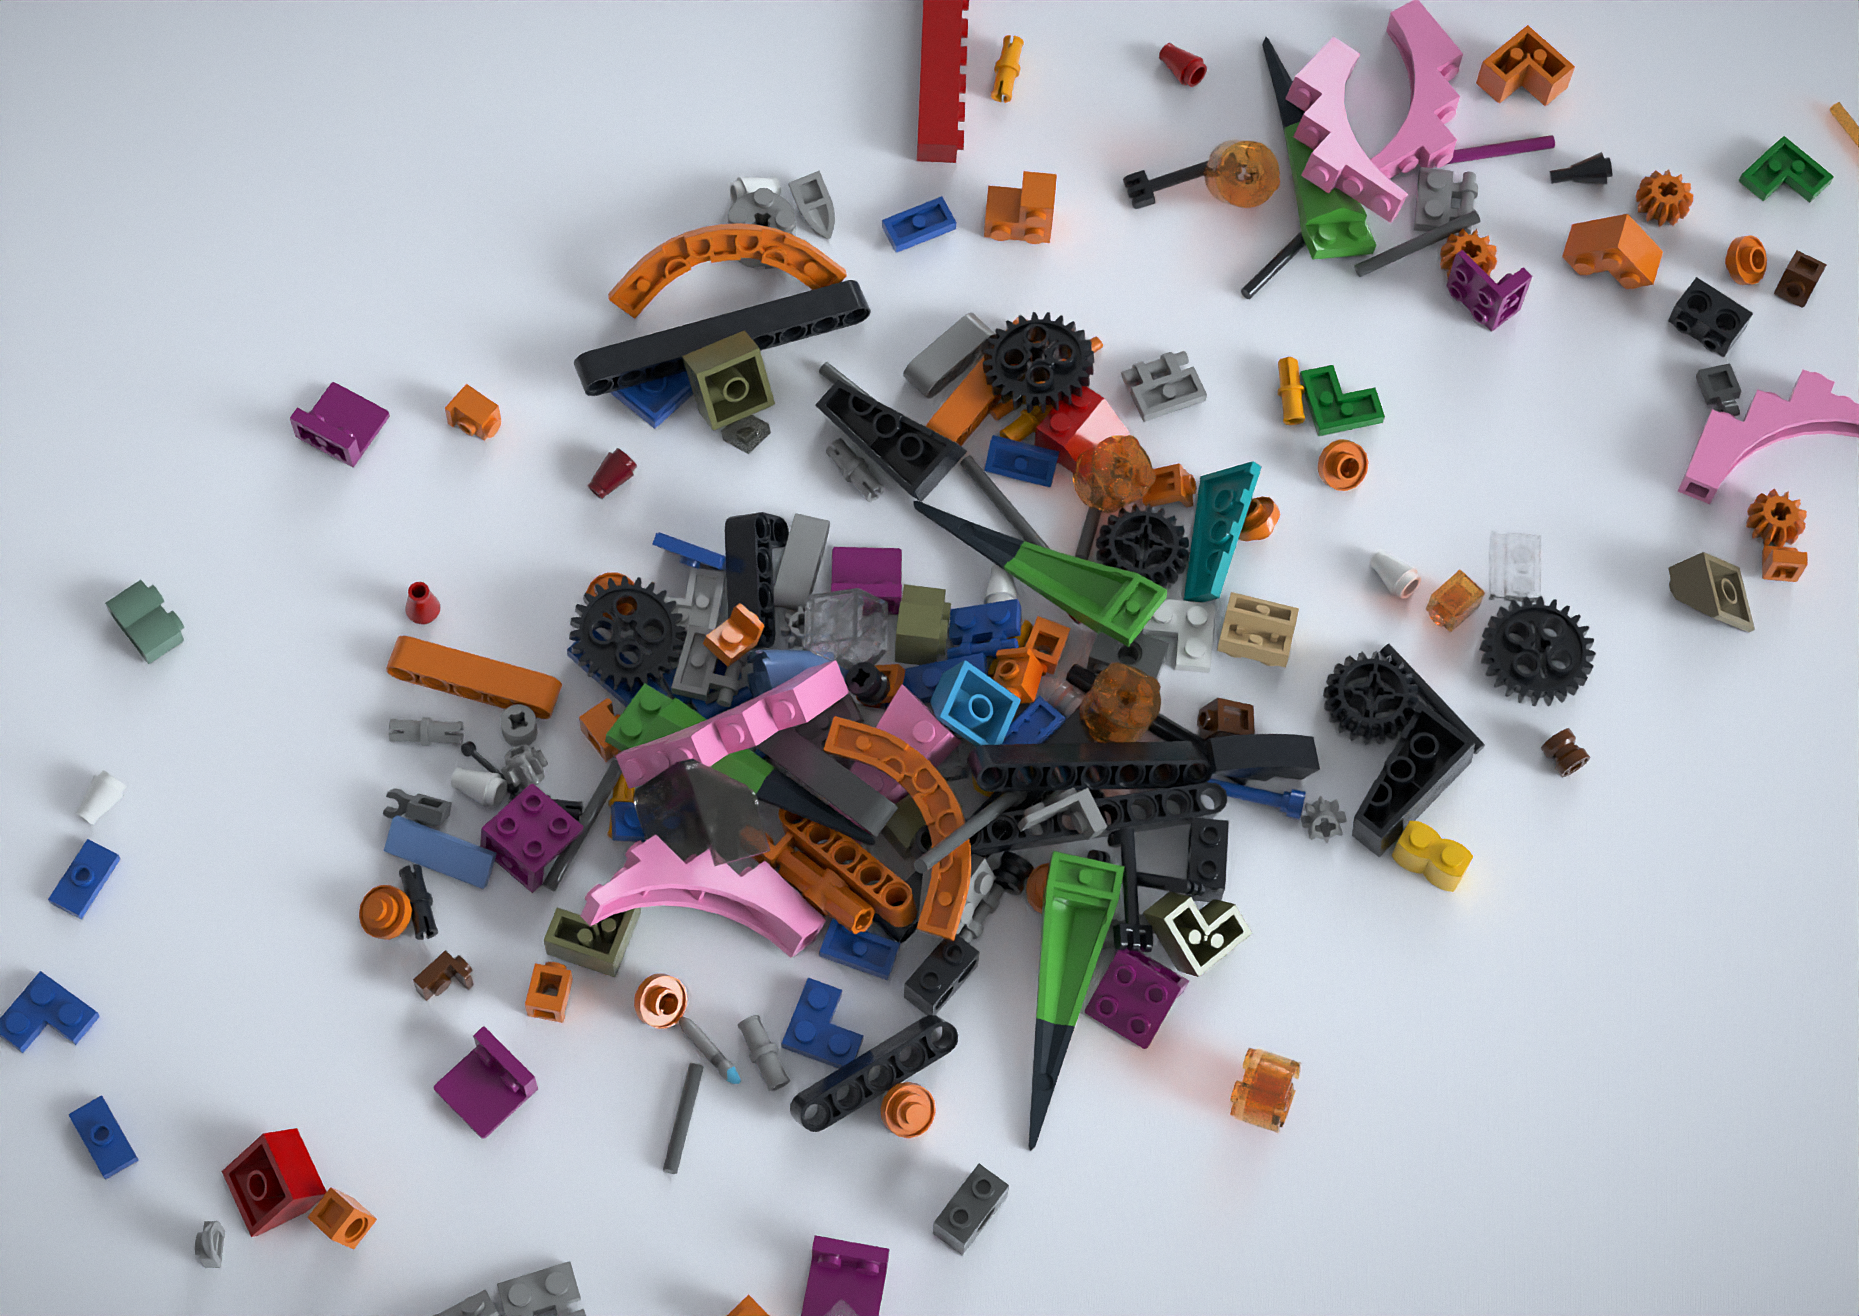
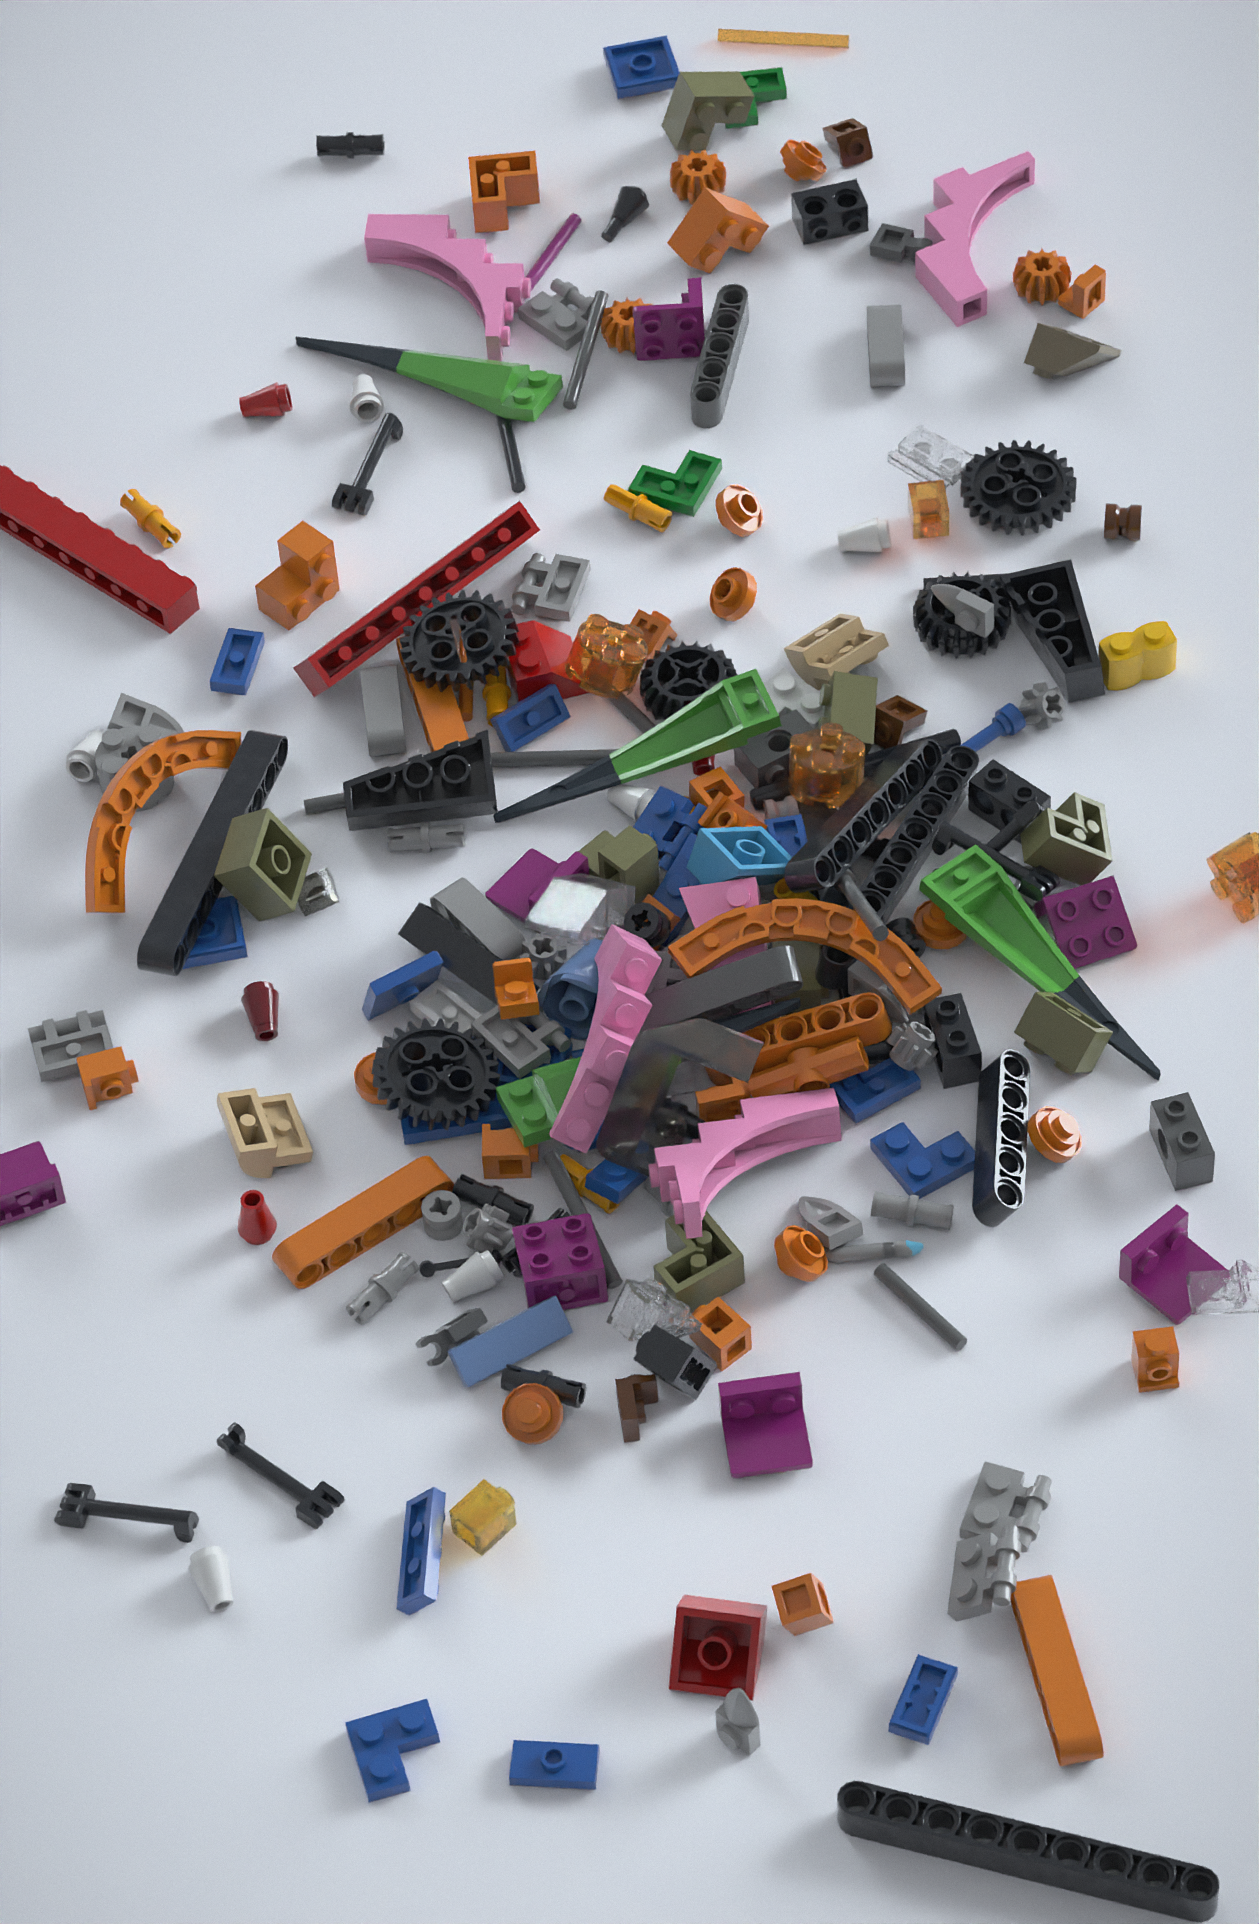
camera: 45 degrees left, 15 degrees down
blue plate [48,839,121,920] -> none
sand green brick [105,579,185,664] -> none
light grey bracket [1017,788,1107,841] -> none
teal wing [1184,461,1262,603] -> none
clear orange brick [1204,139,1280,208] -> none
black slope [1206,734,1320,782] -> none
bright pink arch [1285,37,1408,223] -> none
none -> light grey plate [27,1010,113,1082]
none -> black hinge [54,1483,199,1543]
none -> black hinge [216,1422,345,1529]
none -> tan brick [217,1088,313,1178]
none -> red brick [293,501,541,697]
none -> white cone [350,375,384,423]
none -> blue plate [396,1486,446,1616]
none -> clear yellow brick [449,1479,517,1556]
none -> black pin [452,1174,534,1226]
none -> blue plate [603,35,680,99]
none -> clear slope [606,1278,702,1343]
none -> black brick [633,1324,717,1400]
none -> olive brick [661,71,754,151]
none -> dark grey beam [690,284,749,428]
none -> light grey plate [798,1196,864,1250]
none -> olive brick [817,671,878,758]
none -> light grey beam [866,304,905,387]
none -> light grey gear [887,1021,938,1070]
none -> light grey plate [931,584,994,638]
none -> olive brick [1014,992,1113,1075]

